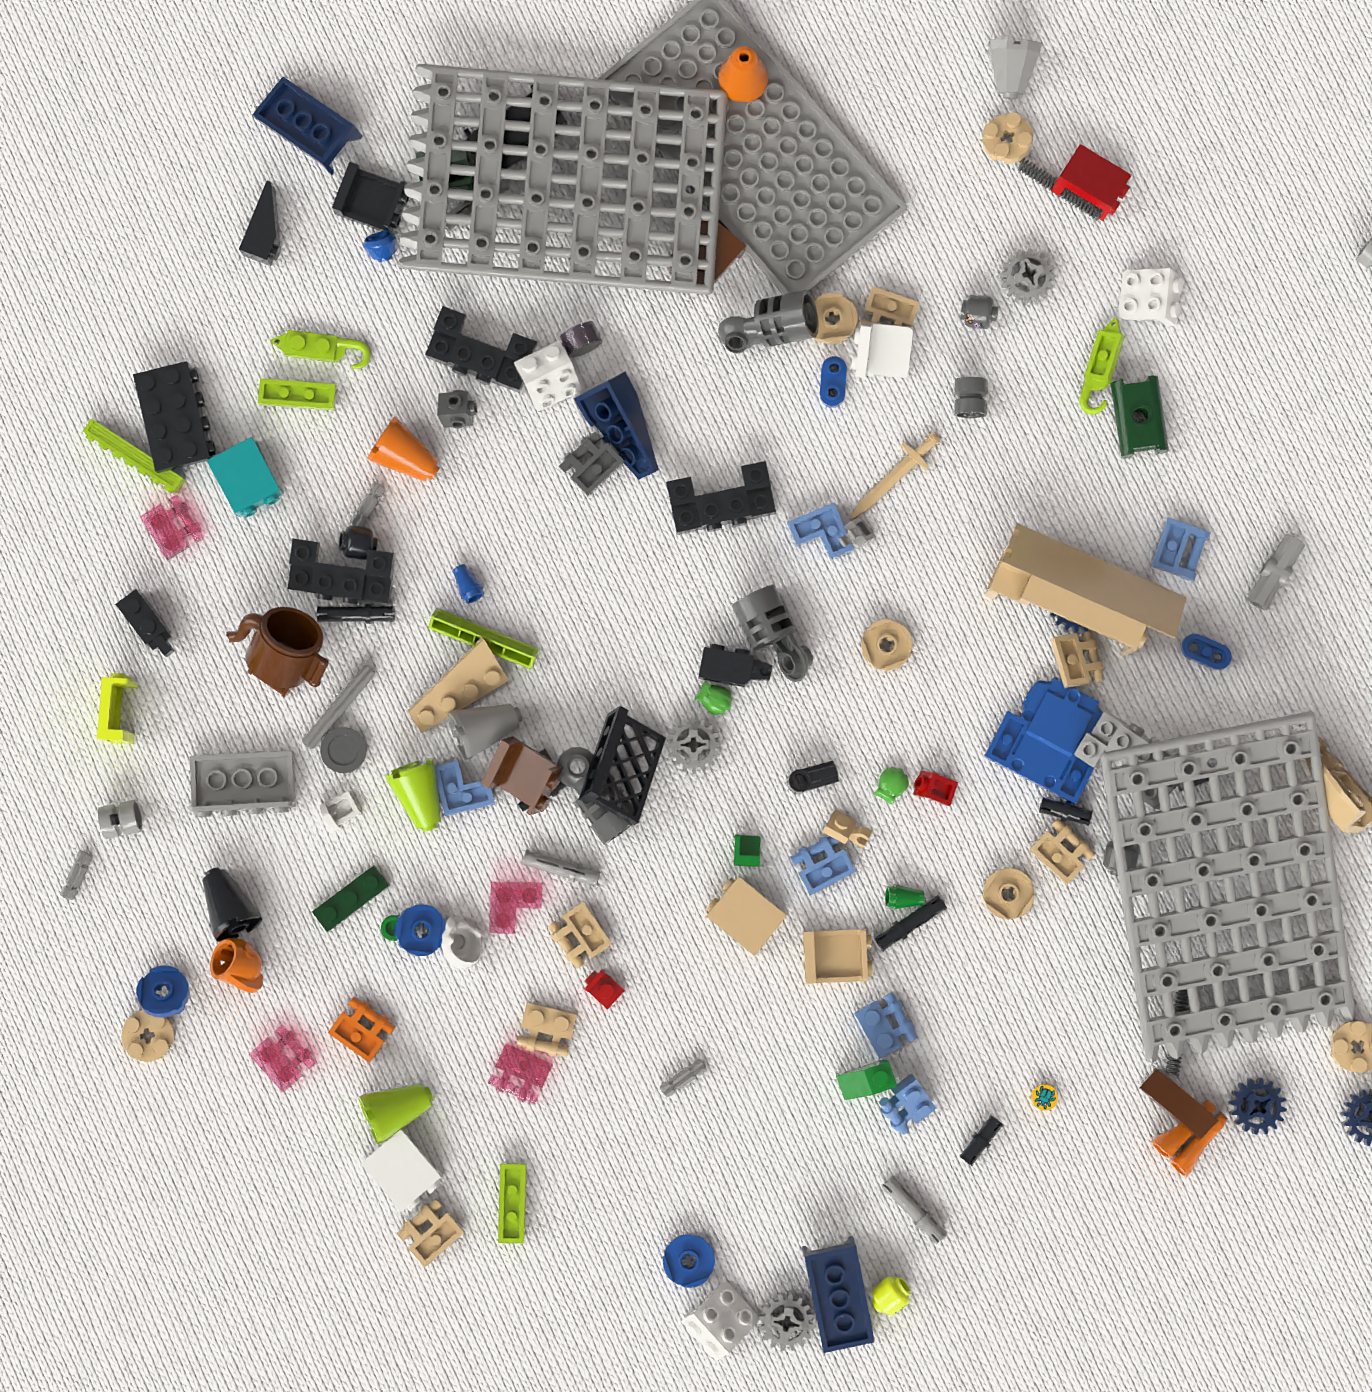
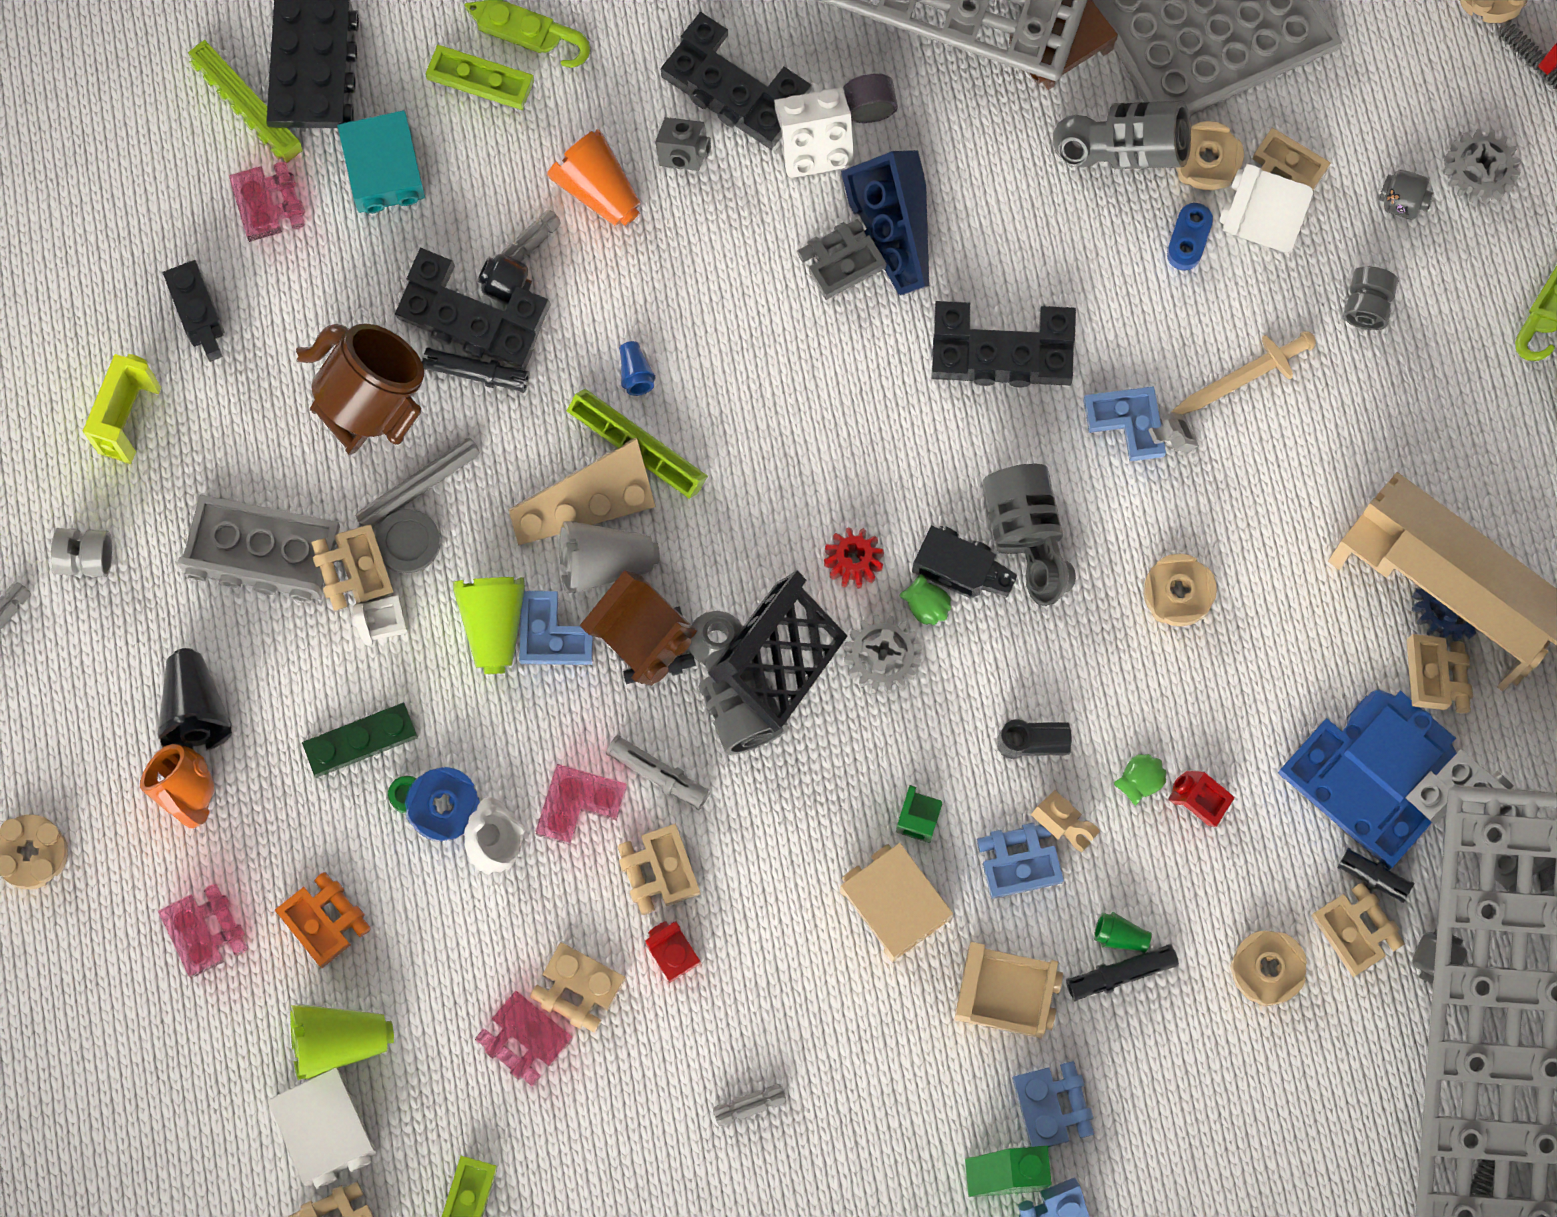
camera: 10 degrees right, 10 degrees down
blue plate [136,965,190,1018] -> none
none -> tan plate [312,524,393,611]
none -> red gear [824,527,884,589]

